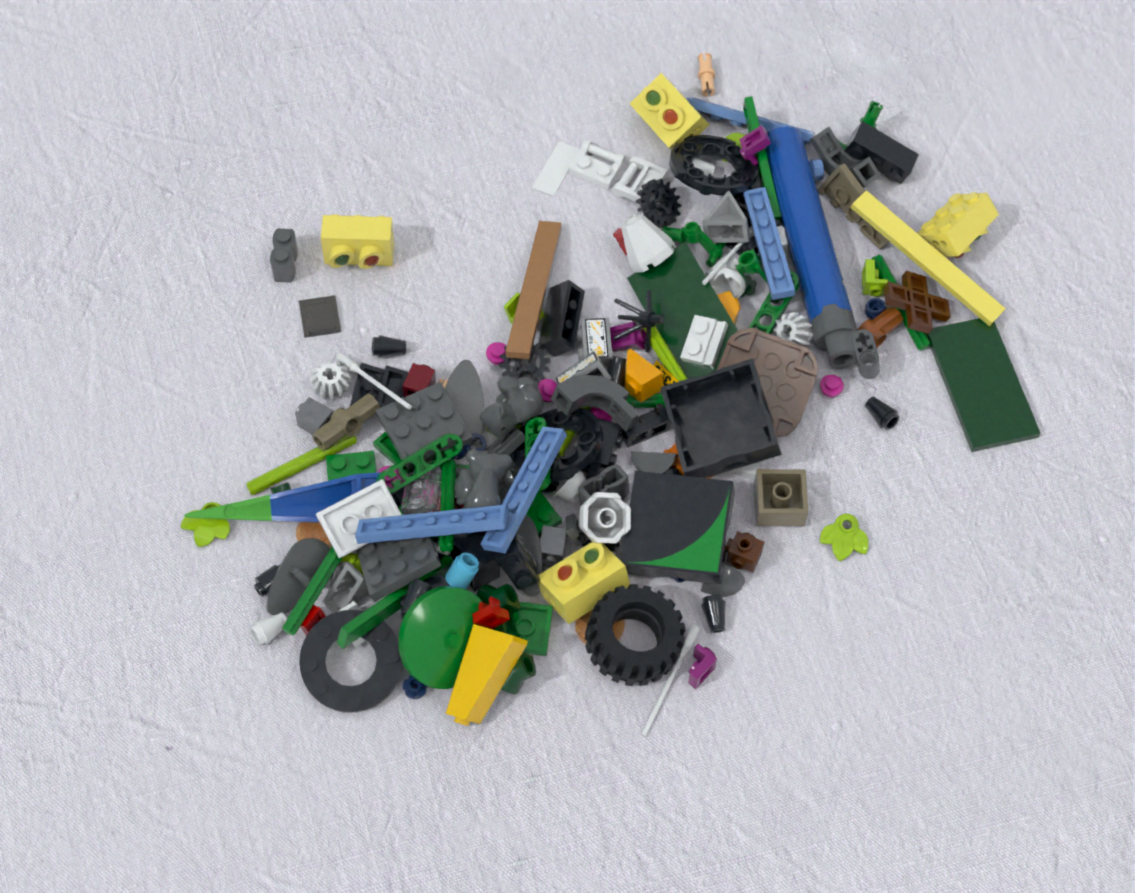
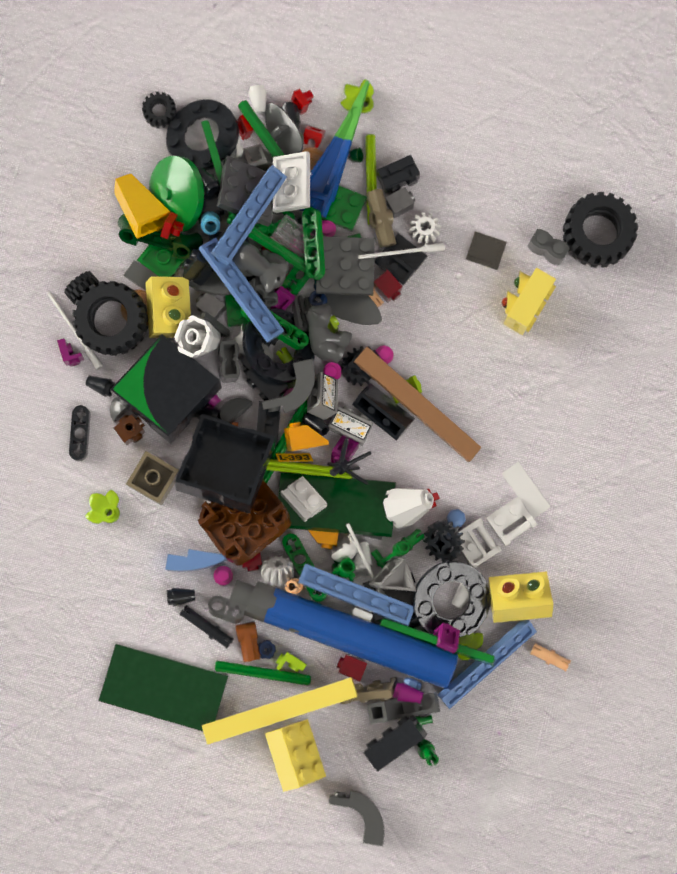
camera: 120 degrees right, 20 degrees up
black cone [372,335,406,358] -> none
reddish brown plate [883,271,951,334] -> none
none -> black tyre [64,271,99,305]
none -> black beam [69,405,91,461]
none -> dark grey slope [123,260,159,291]
none -> black tyre [142,91,177,129]
none -> medium blue slope [165,549,227,572]
none -> black pin [179,605,234,649]
none -> light nougat pin [285,578,304,594]
none -> red tile [291,89,314,115]
none -> red tile [303,125,326,148]
none -> dark grey arch [329,790,385,846]
none -> dark red brick [336,655,368,682]
none -> black brick [376,155,420,194]
none -> magenta cone [393,682,424,704]
none -> medium blue tile [446,509,466,528]
none -> black tyre [562,192,638,268]

